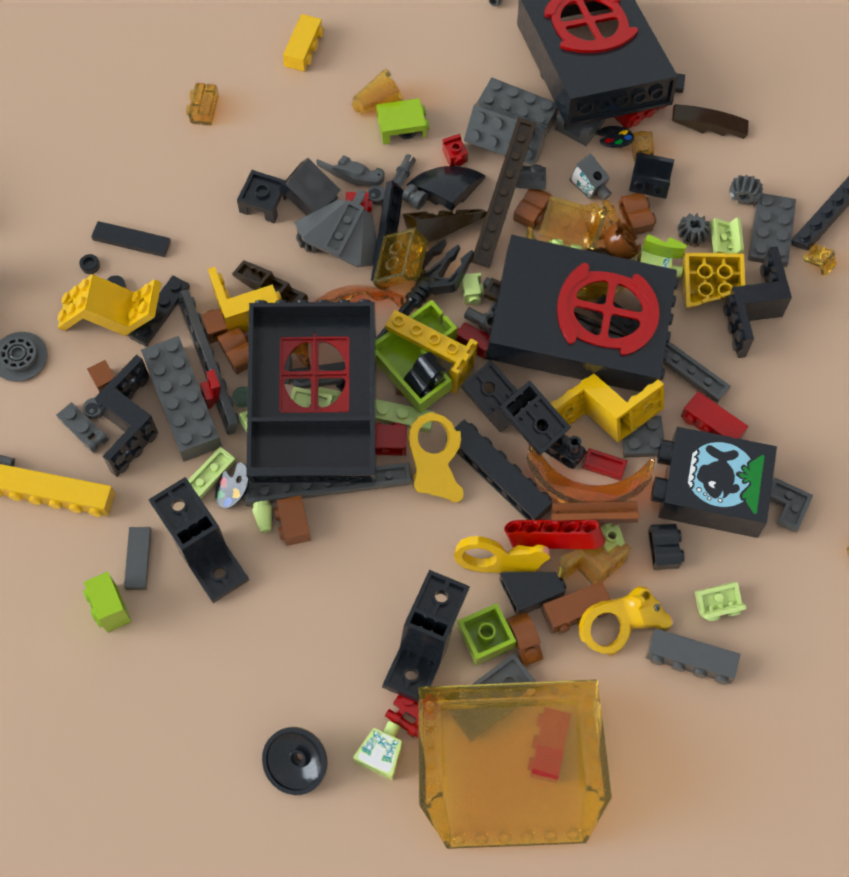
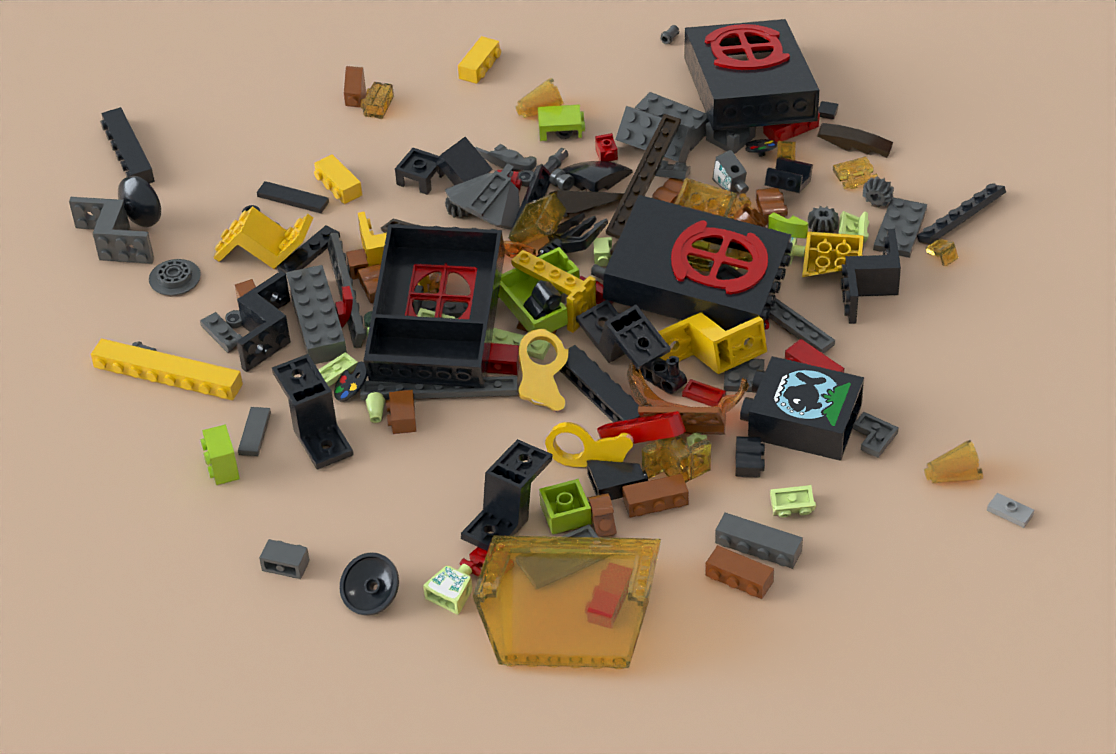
camera: 10 degrees right, 20 degrees down
yellow animal [579,586,673,657] -> none
none -> dark grey brick [259,539,310,579]
none -> yellow brick [314,154,362,204]
none -> dark orange slope [344,66,367,107]
none -> dark orange brick [705,545,774,599]
none -> clear yellow plate [833,156,878,189]

